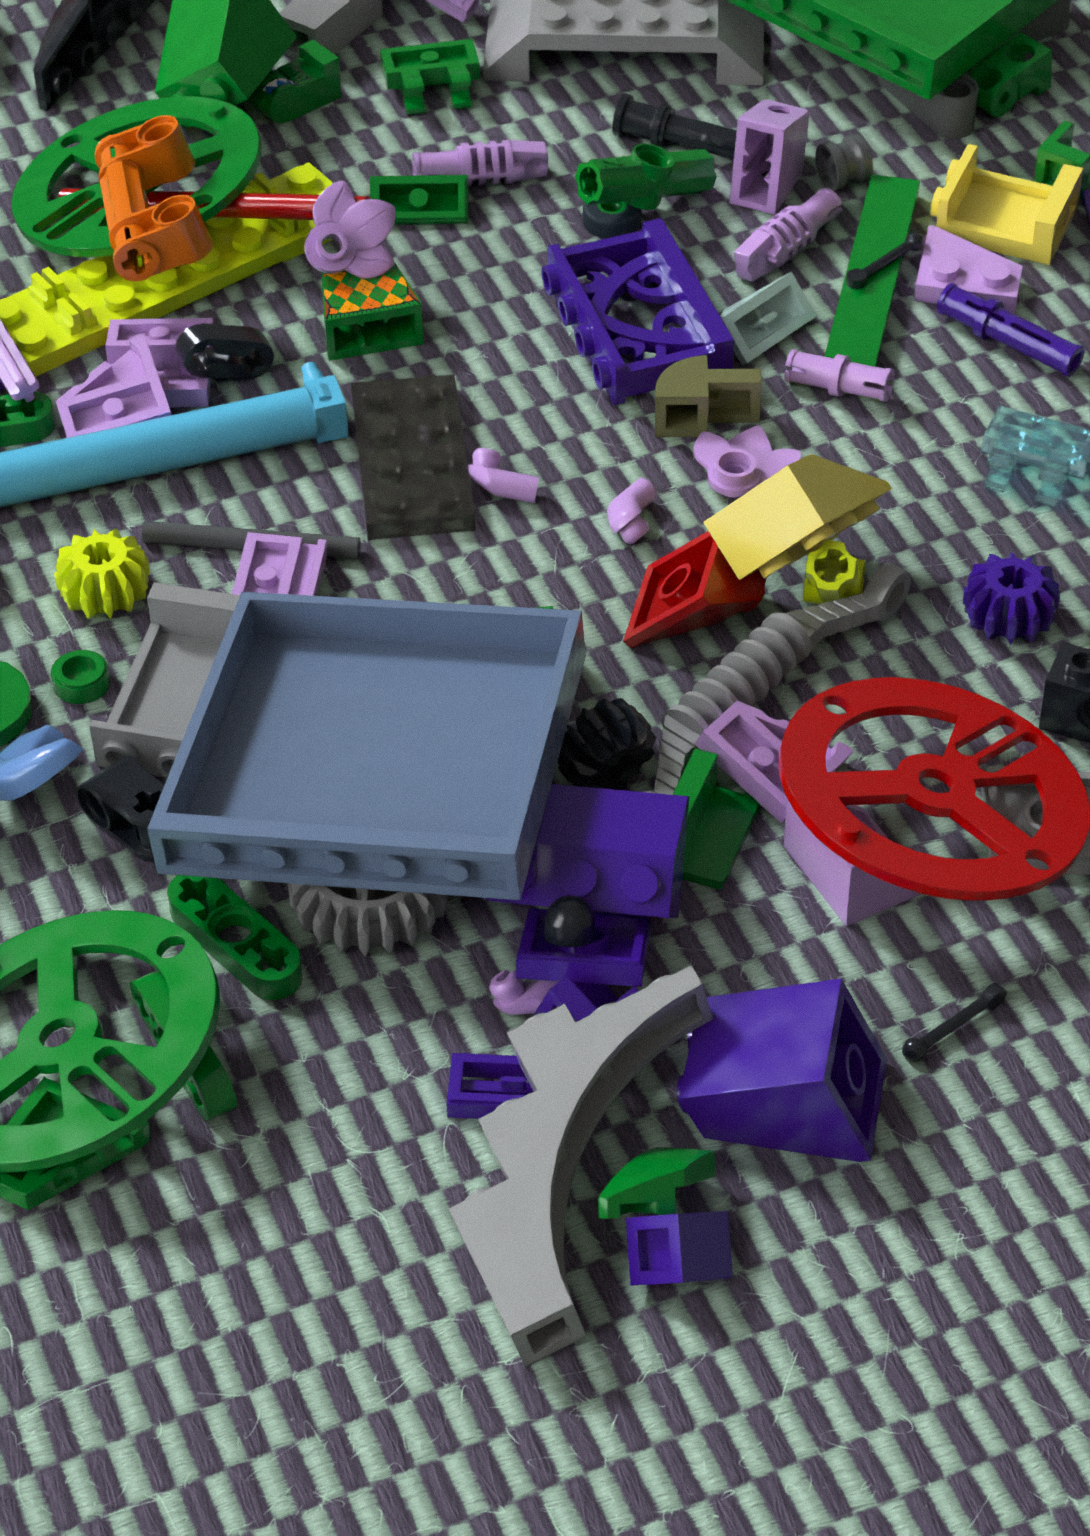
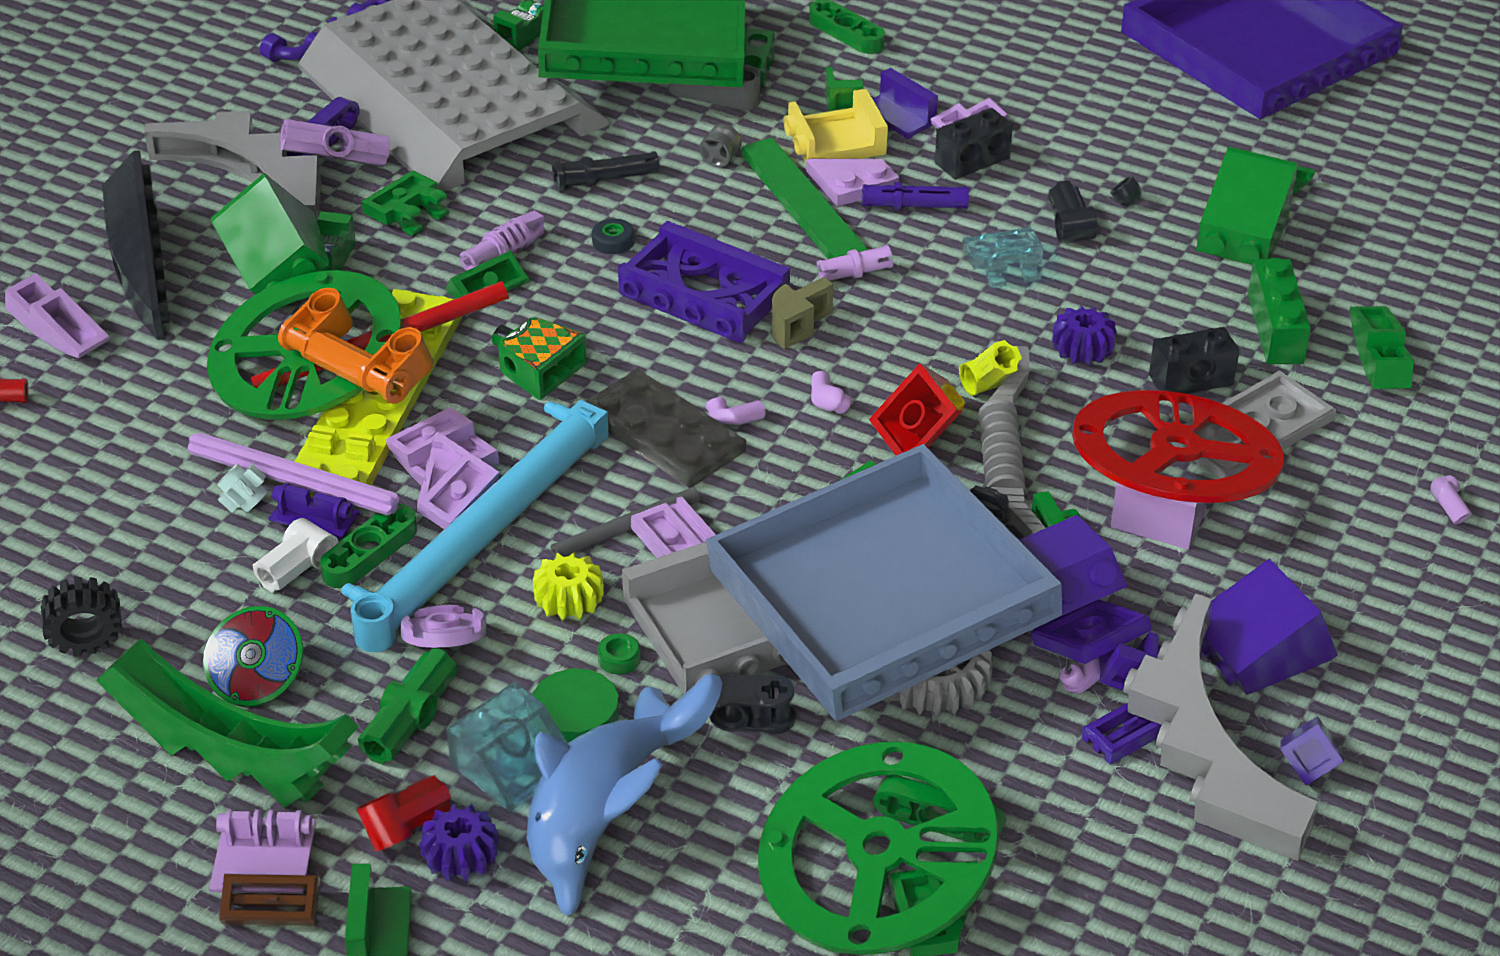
camera: 40 degrees left, 5 degrees down
green beam [167,875,302,1000] -> none
black beam [175,323,274,380] -> none
lavender plate [305,180,396,279] -> none
black hinge [544,895,595,947] -> none
green piece [575,143,717,210] -> none
green slope [598,1147,715,1219] -> none
lavender plate [694,425,801,498] -> none
lavender wing [695,701,854,824] -> none
light yellow slope [703,454,892,580] -> none
light aqua slope [720,272,816,365] -> none
lavender torso [729,100,810,215] -> none
lavender hinge [734,188,842,281] -> none
black hinge [846,232,925,289] -> none
black hinge [902,982,1007,1062] -> none

